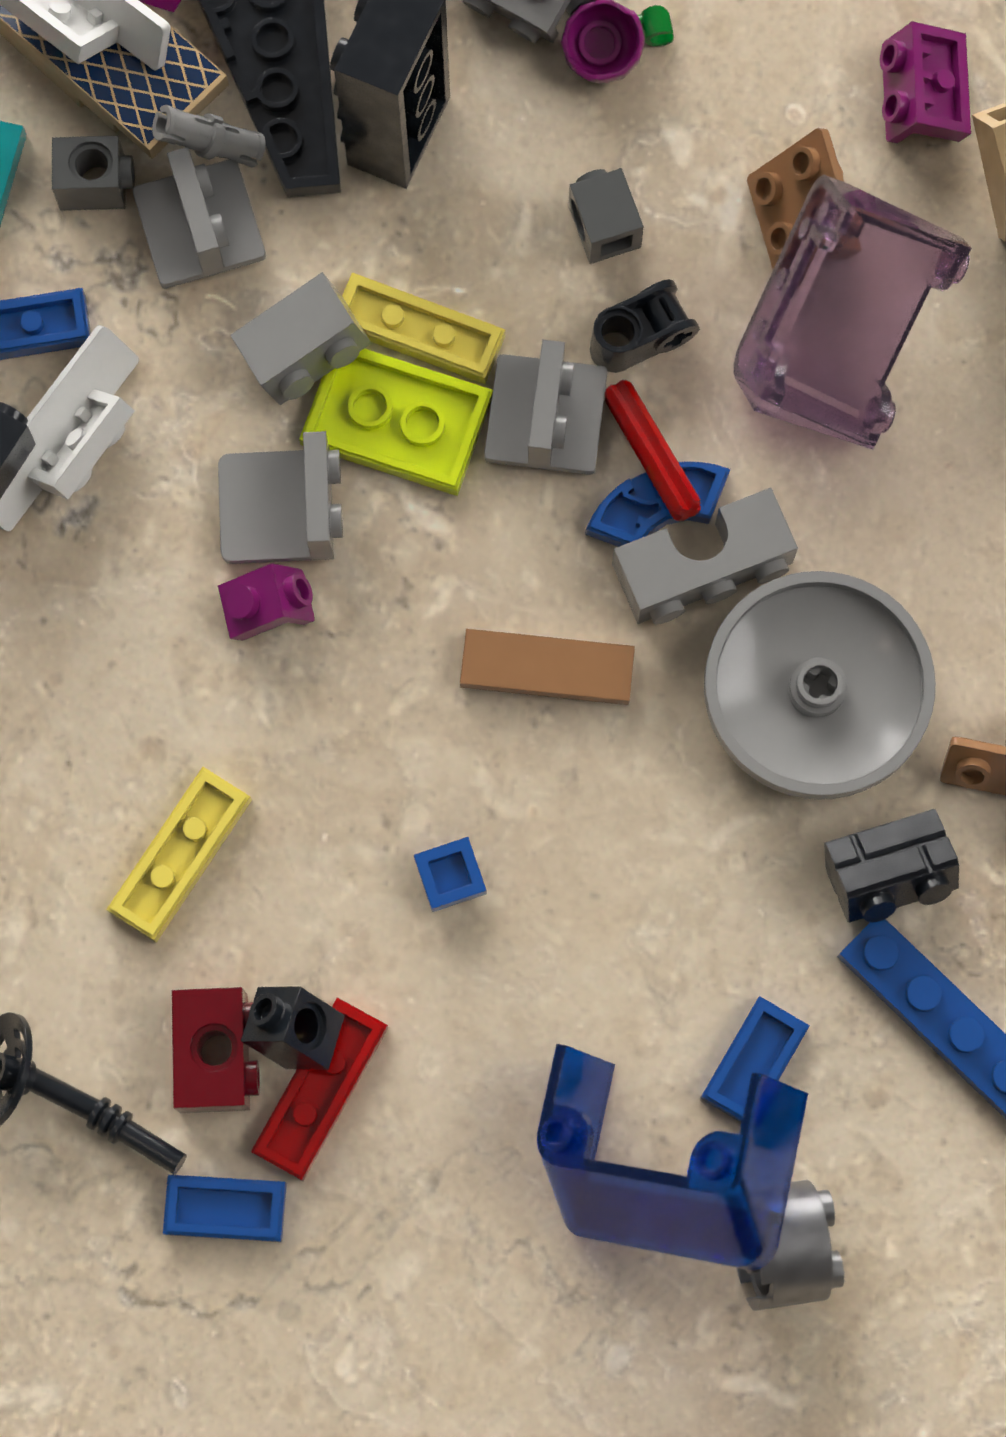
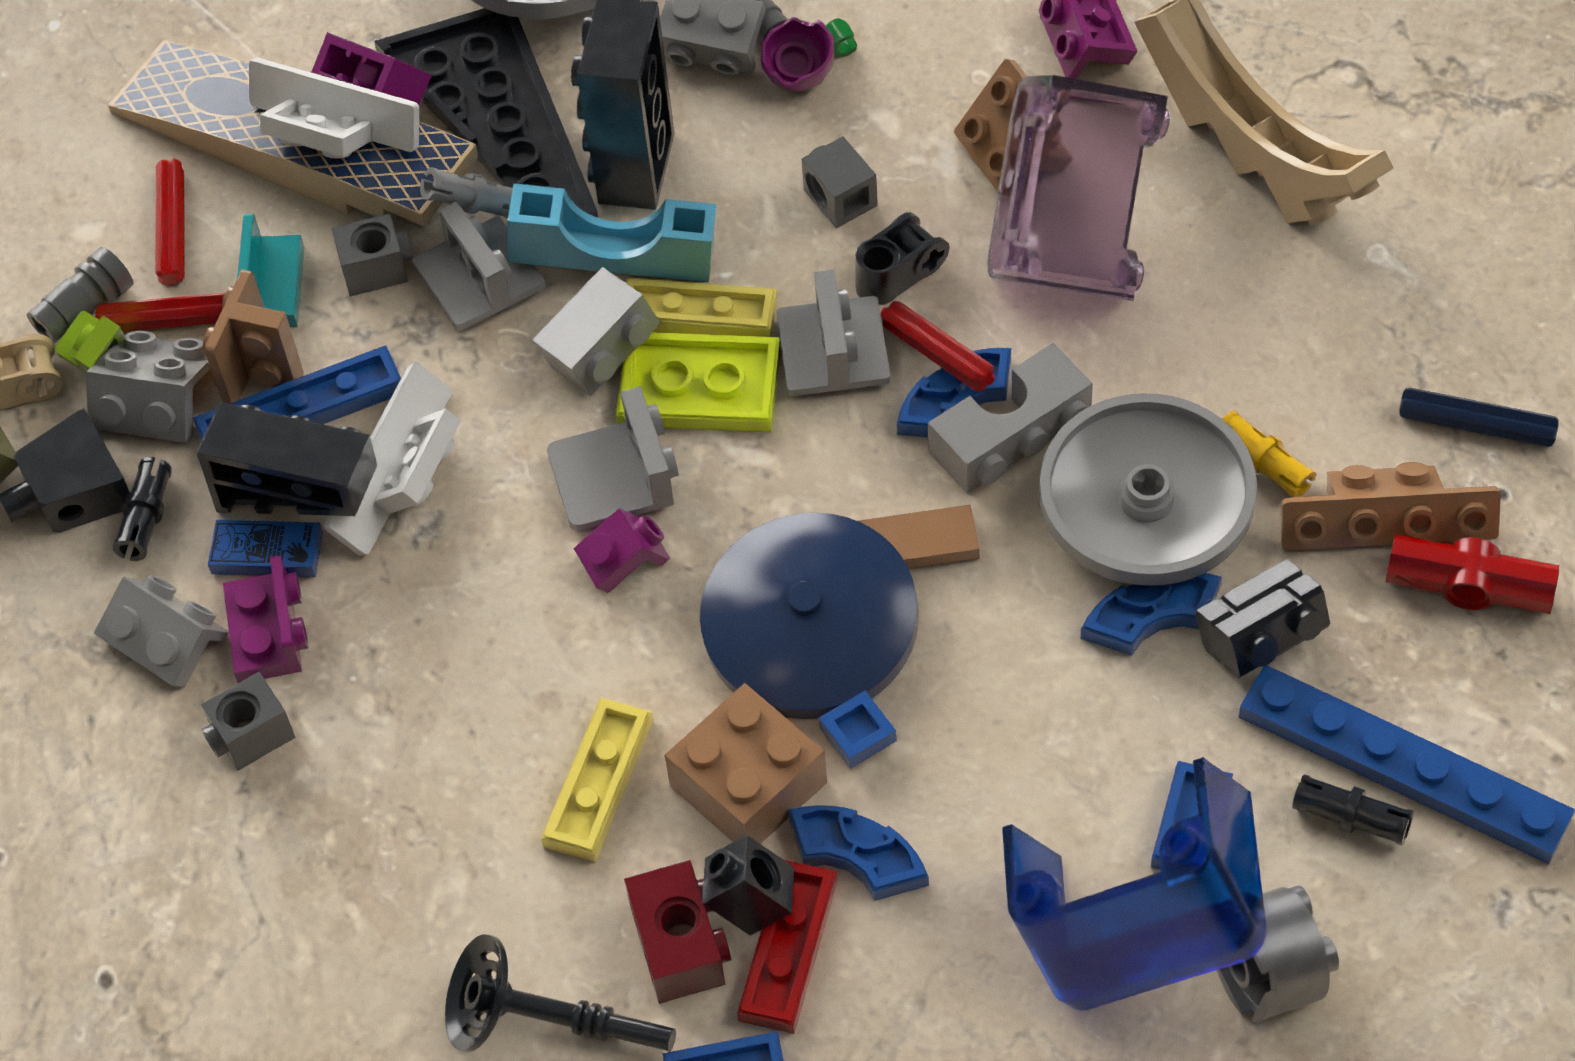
camera: 10 degrees left, 20 degrees down
none -> medium azure arch [507,184,716,282]
none -> medium nougat brick [664,683,827,844]
none -> dark blue dish [700,513,919,719]
none -> blue tile [788,805,929,901]
none -> blue tile [1080,573,1222,656]
none -> yellow pin [1222,410,1317,497]
none -> black pin [1292,774,1414,846]

